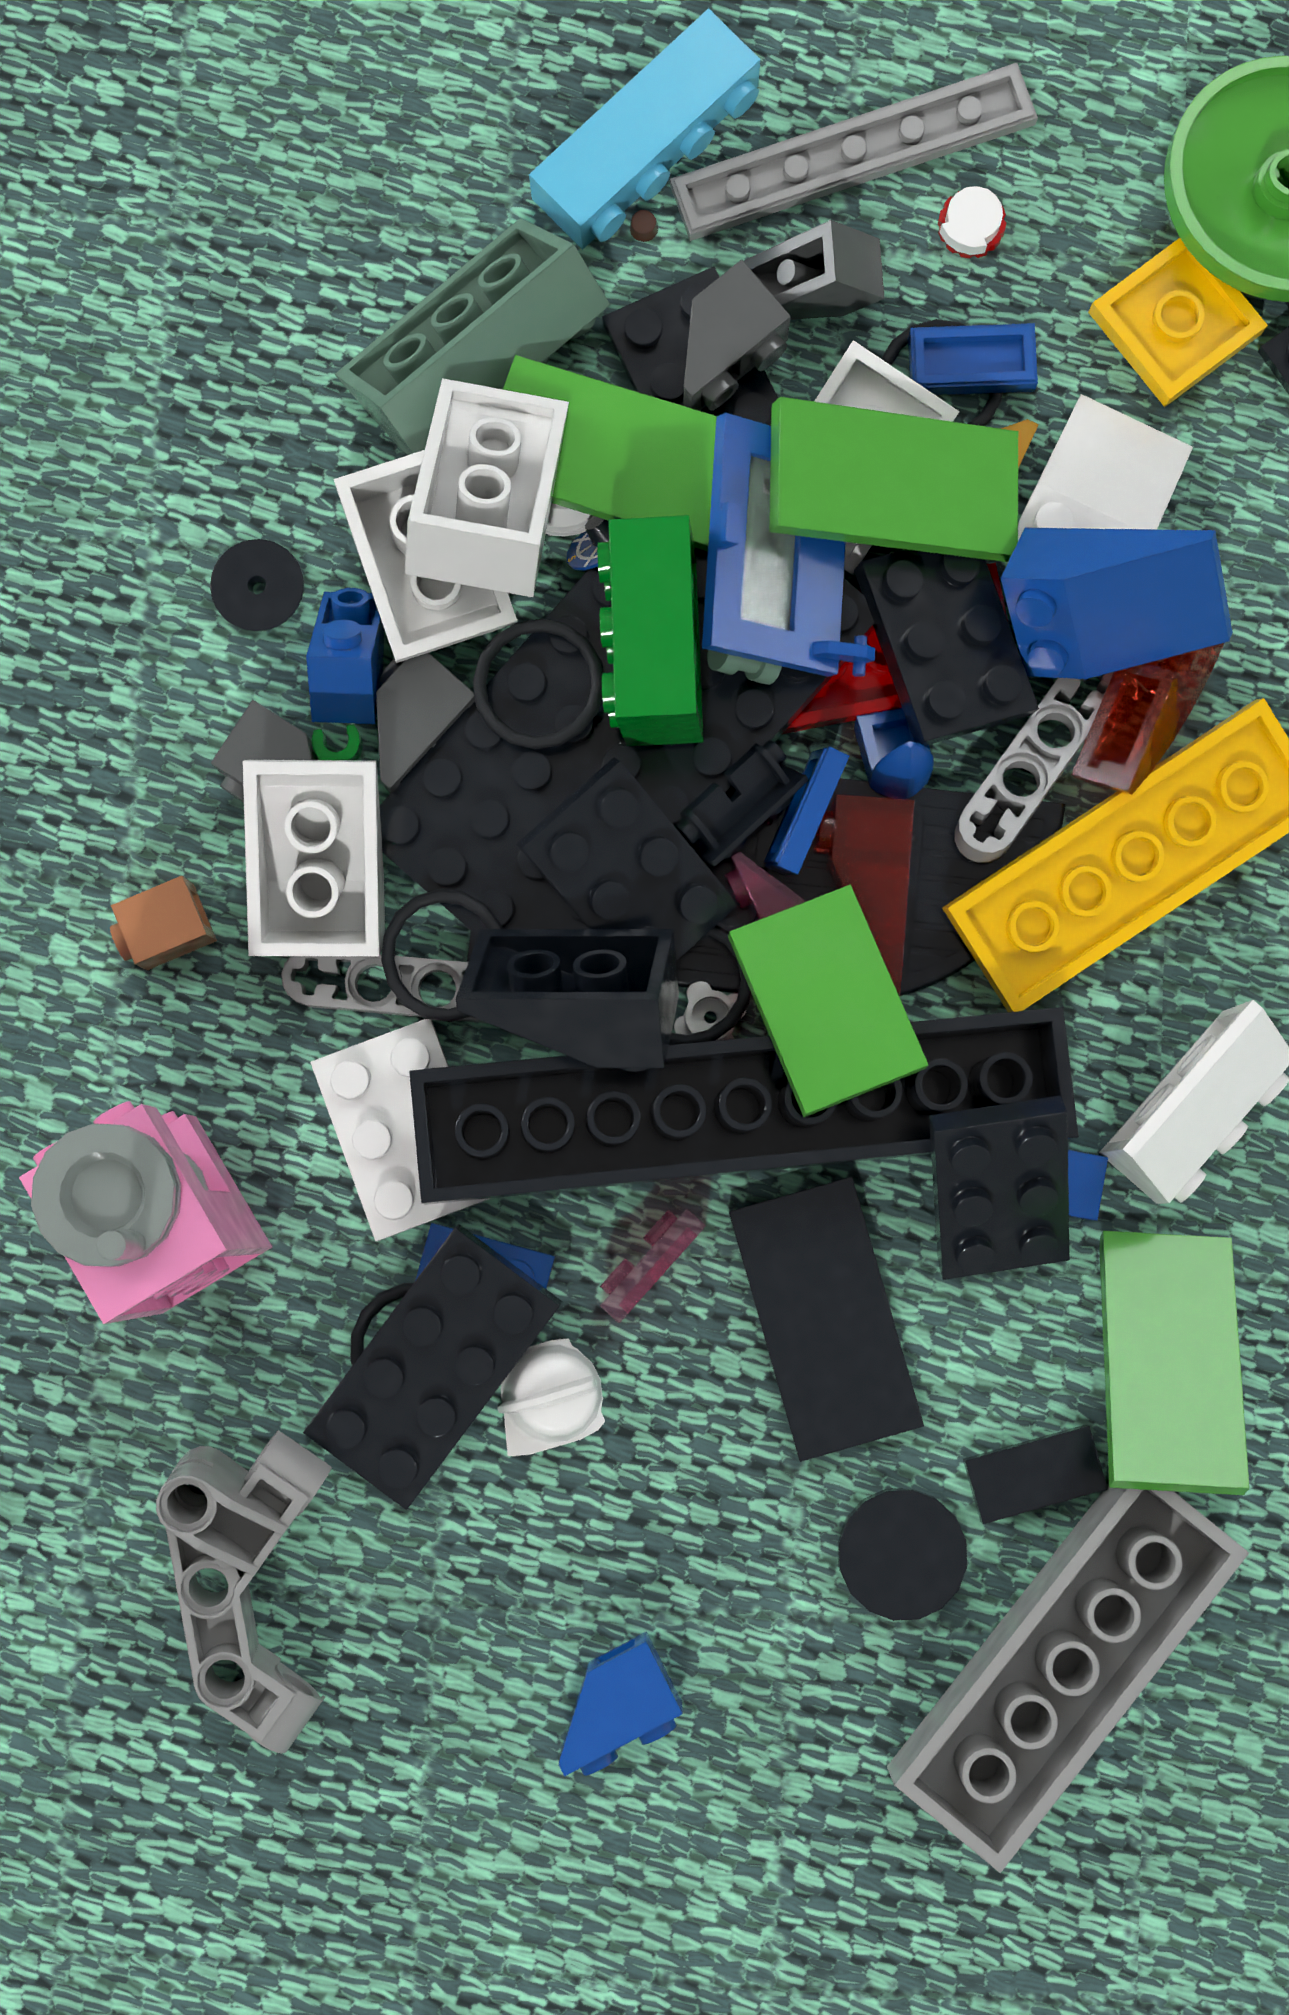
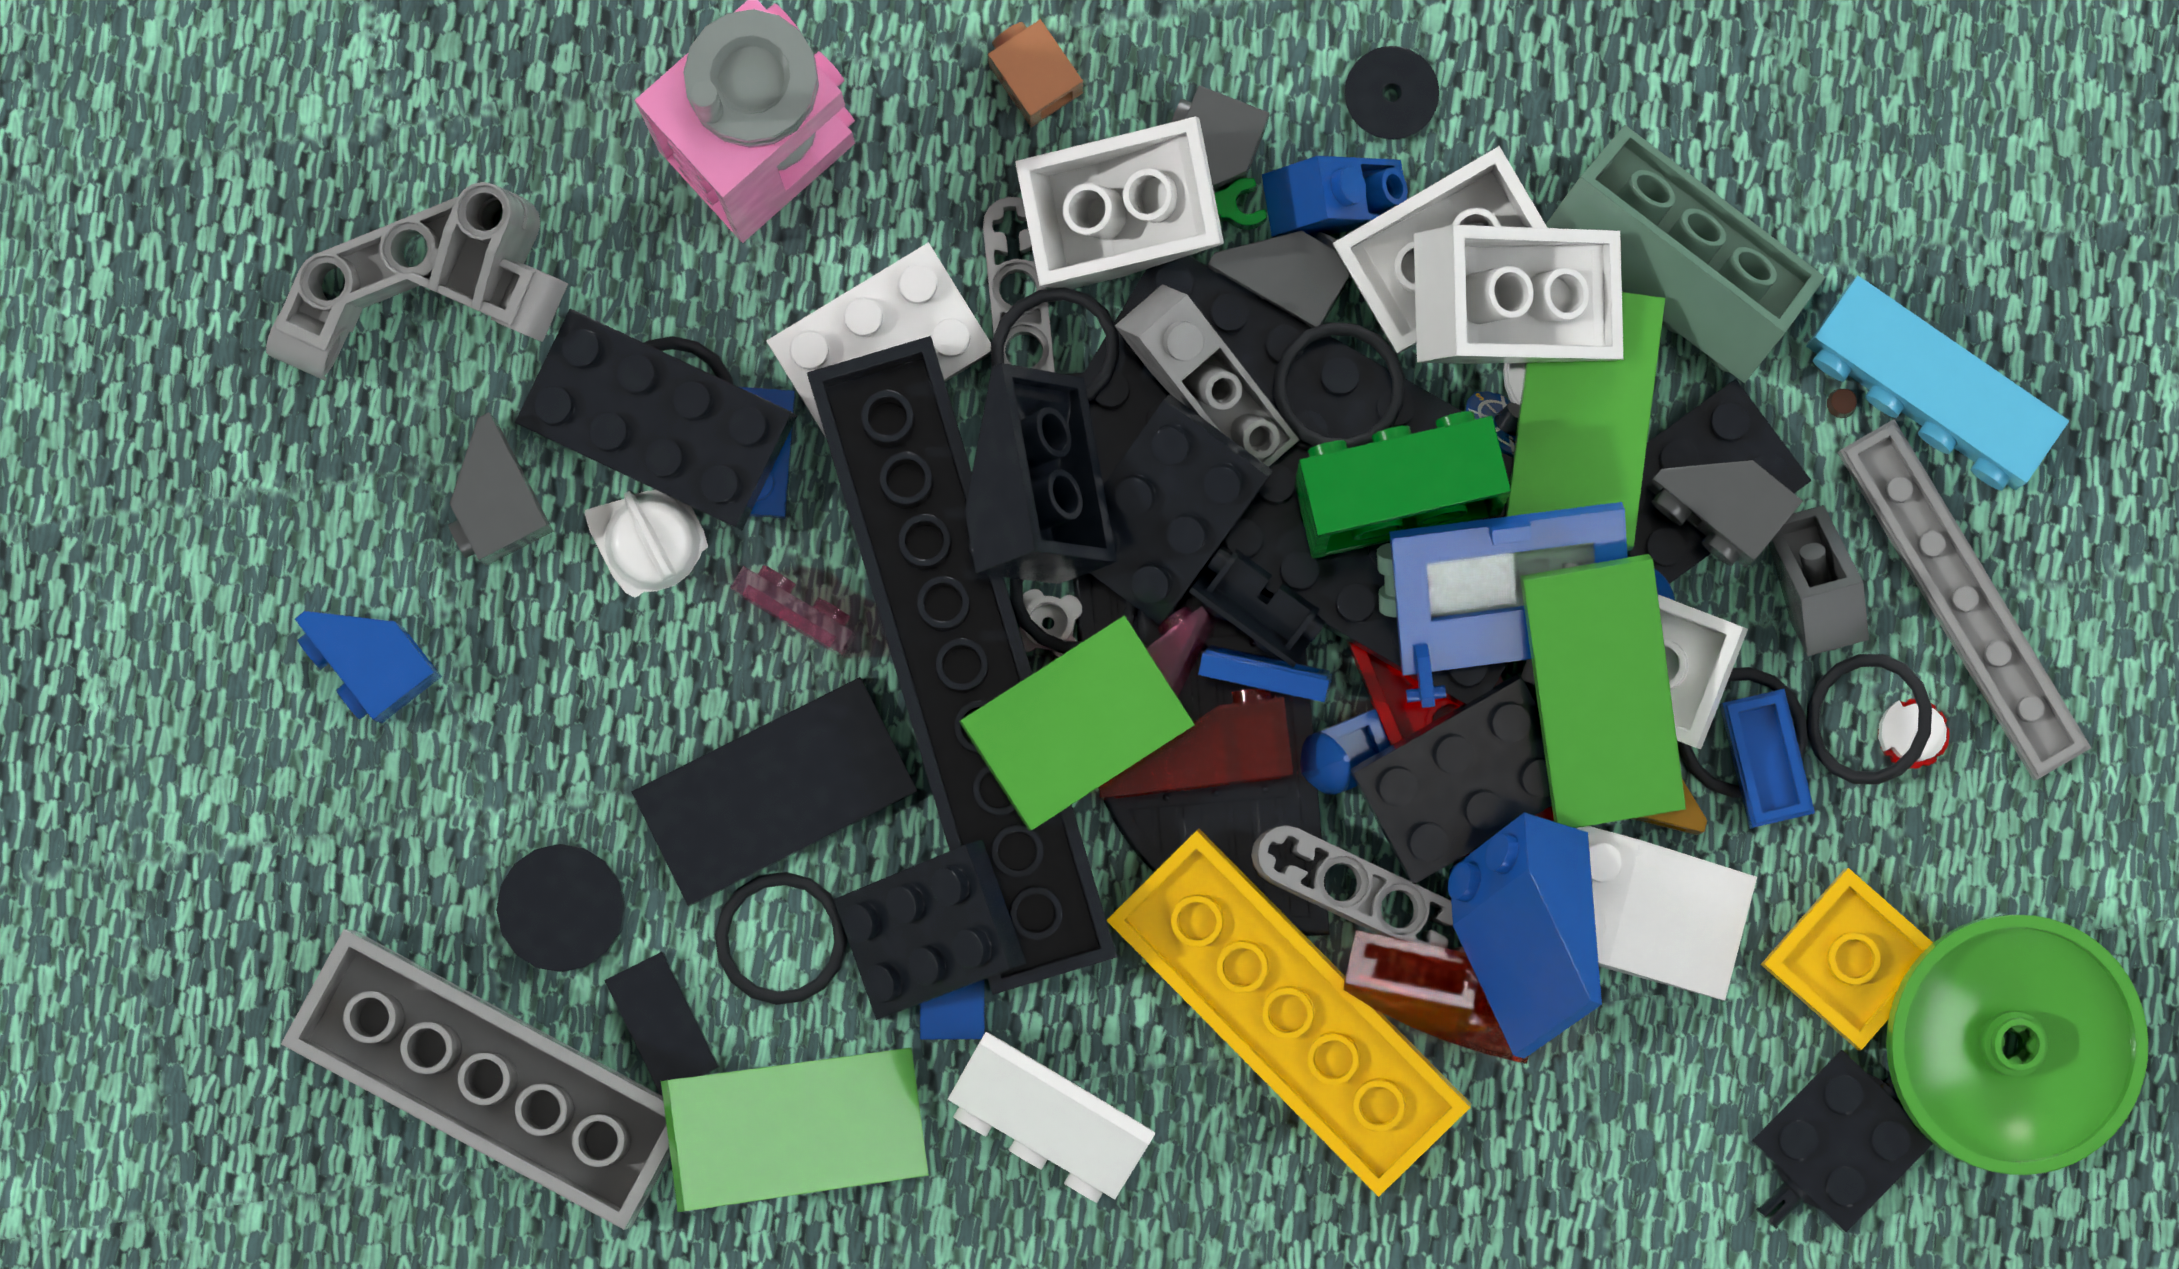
camera: 75 degrees right, 0 degrees up
none -> dark grey slope [448,412,554,566]
none -> black piece [715,872,848,1005]
none -> light grey slope [1115,284,1299,467]
none -> black piece [1806,654,1932,785]

